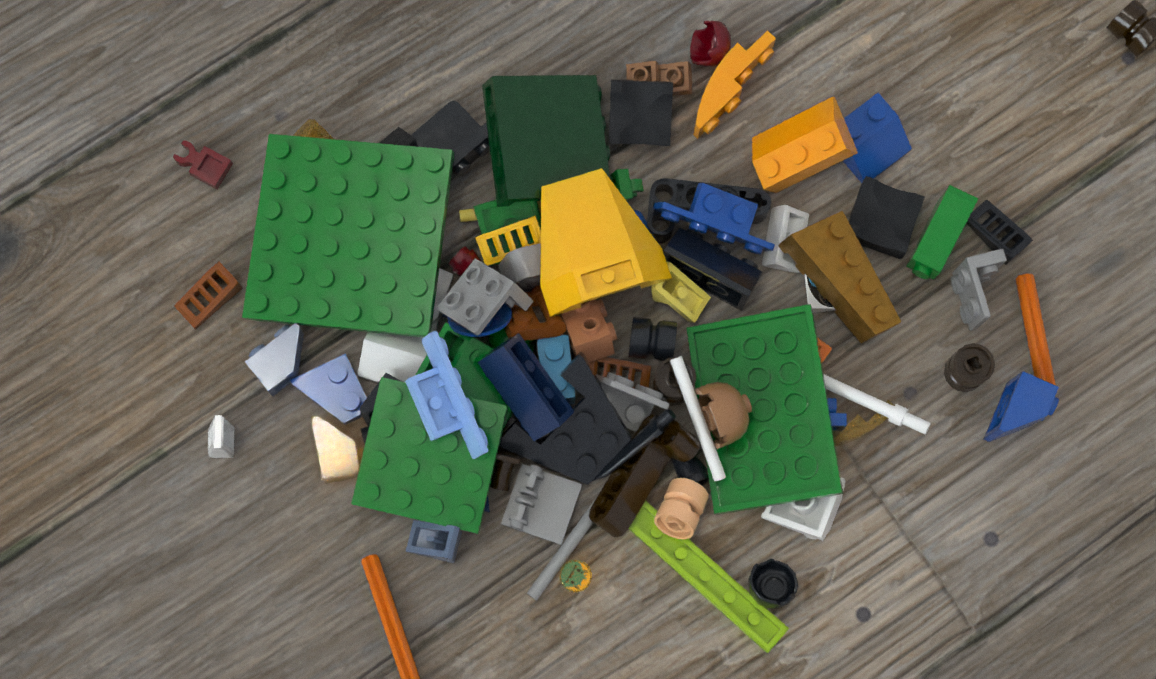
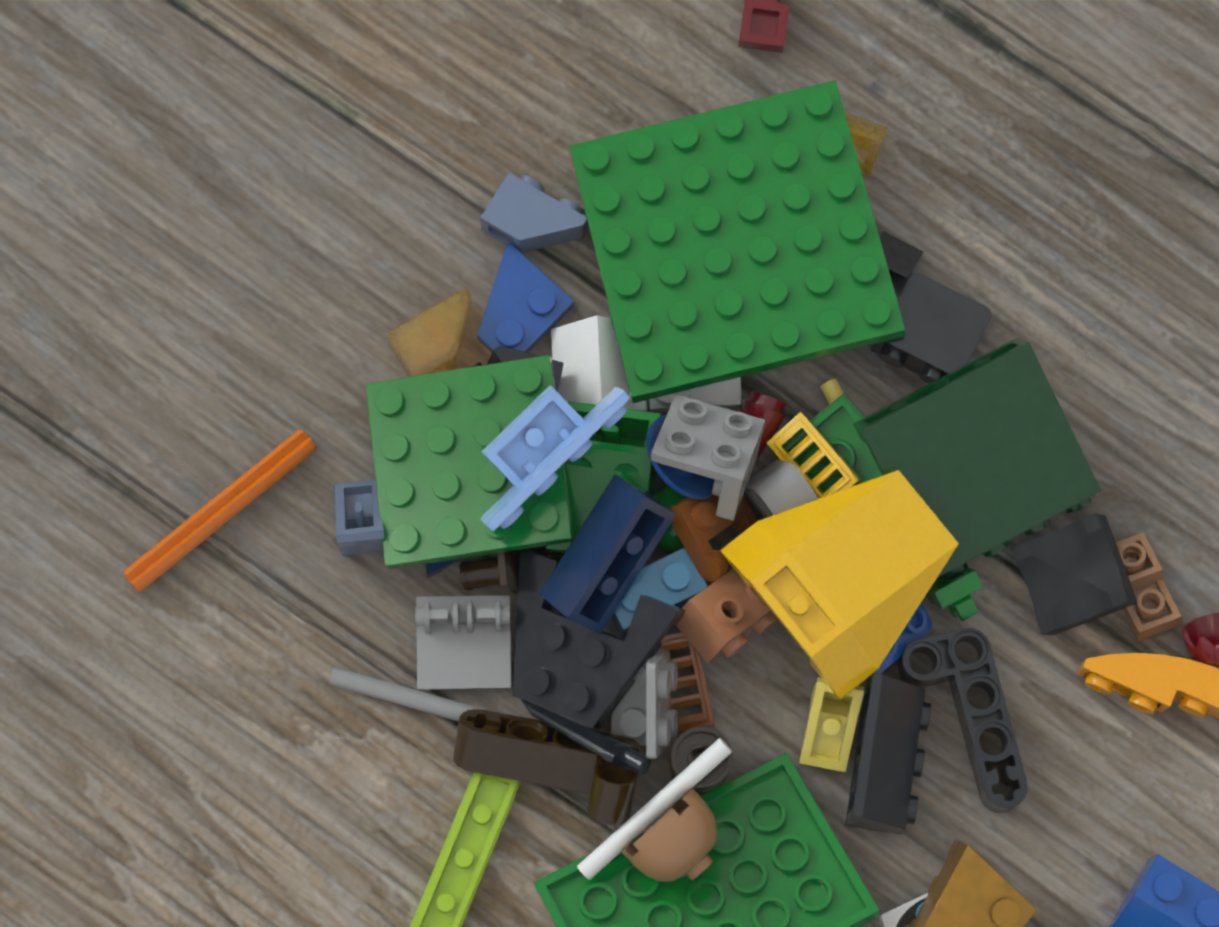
camera: 70 degrees right, 0 degrees up
dark orange slope [174,261,243,330] -> none
white slope [208,415,235,458] -> none
clear yellow tile [560,560,592,593] -> none
black wheel [628,317,677,361] -> none
blue bracket [653,183,775,255] -> none
light nougat wheel [654,478,709,539] -> none
black cone [671,456,709,486] -> none
light orange slope [752,97,858,193] -> none
white slope [762,205,809,273] -> none

